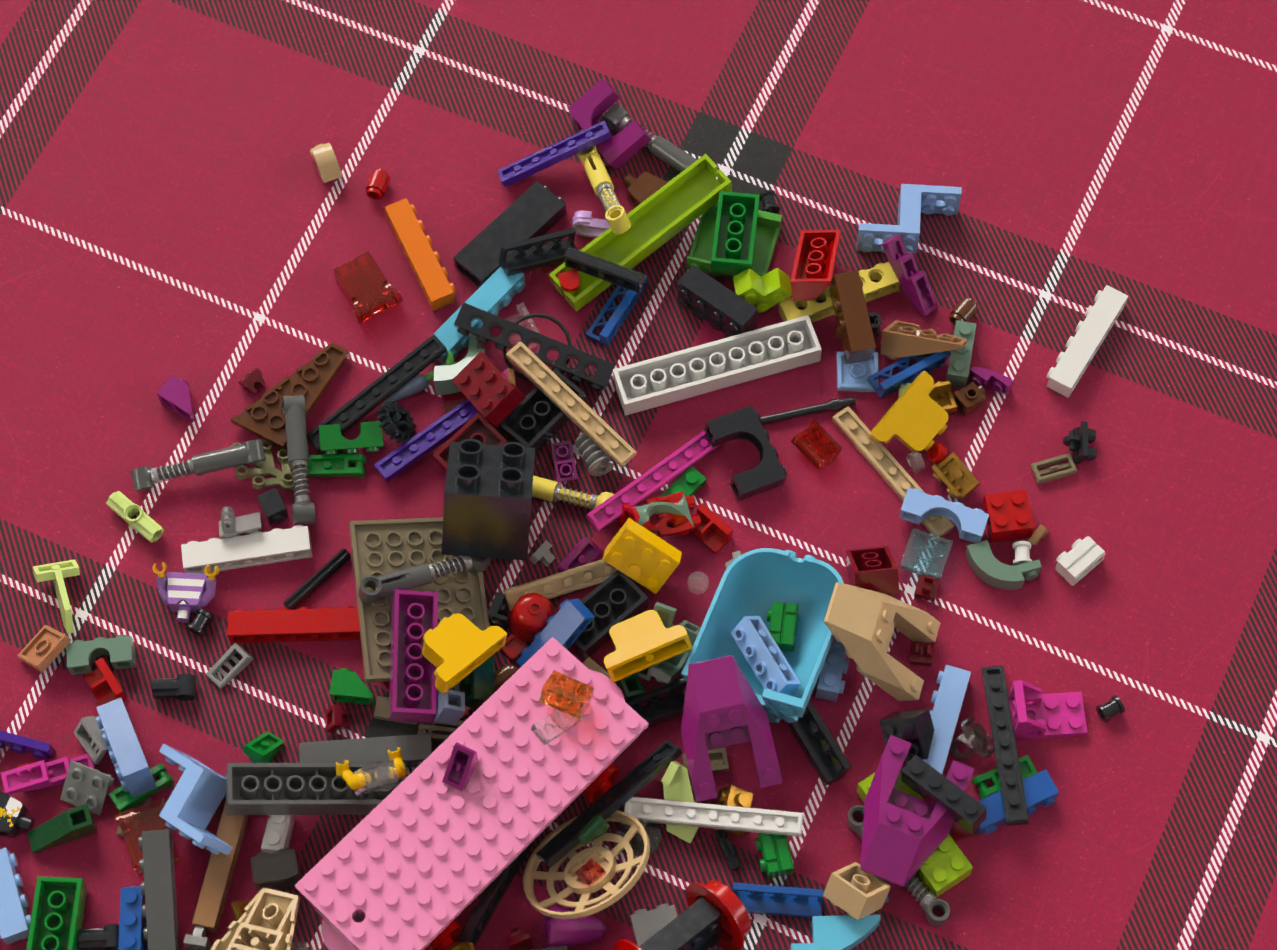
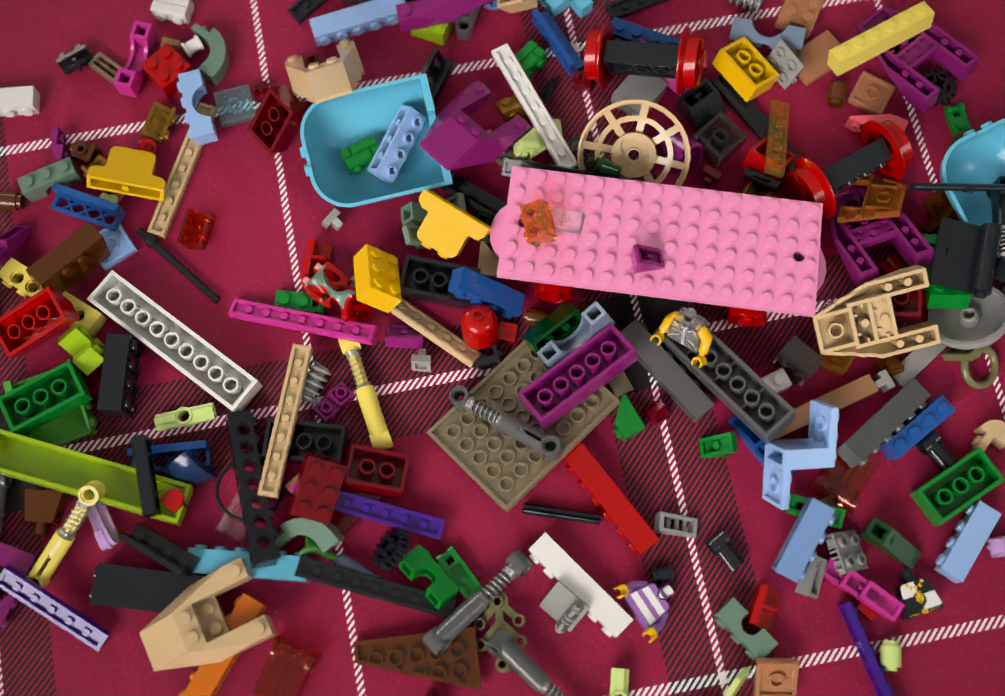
camera: 125 degrees left, 10 degrees up
black brick [257,488,289,525] -> none
yellow brick [422,613,507,694] -> none
black piece [441,439,535,561] -> none
clear red tile [575,858,606,887] -> none
clear tile [688,571,709,594] -> none
black arch [704,405,787,502] -> none
black slope [879,709,934,761] -> none
medium nougat wedge [880,320,967,359] -> none
clear tile [906,451,925,473] -> none
none -> dark pink arch [113,21,158,98]
none -> tan wedge [139,558,278,671]
none -> yellowish green piece [154,402,217,432]
none -> dark blue brick [162,449,218,486]

